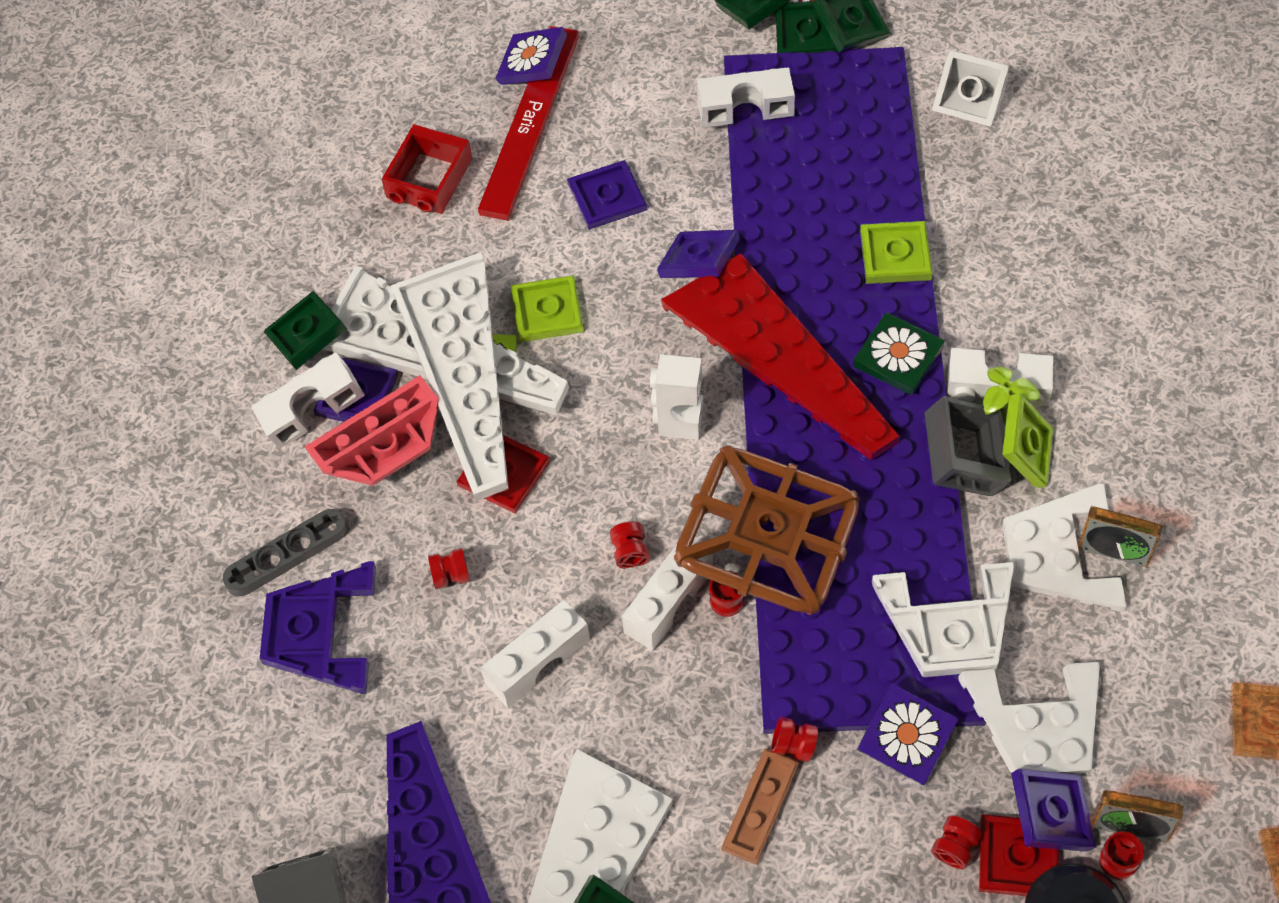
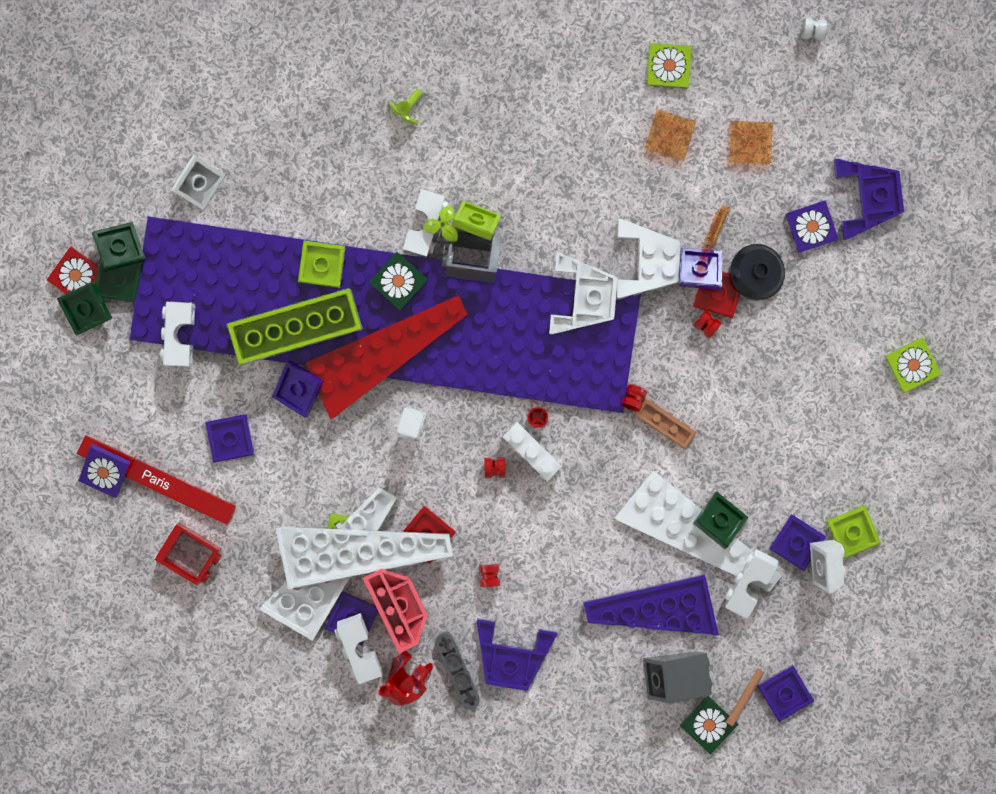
camera: 85 degrees left, 30 degrees up
dark green tile [263,290,347,370] -> none
white arch [481,600,590,708] -> none
lime tile [510,275,584,343] -> none
dark orange plate [674,445,860,615] -> none
tile [856,683,958,786] -> none
white wing [1002,484,1126,611] -> none
tile [1078,506,1163,568] -> none
red wheel [1099,831,1144,880] -> none
none -> lime brick [227,288,363,365]
none -> red piece [379,651,434,706]
none -> lime plant [389,89,423,124]

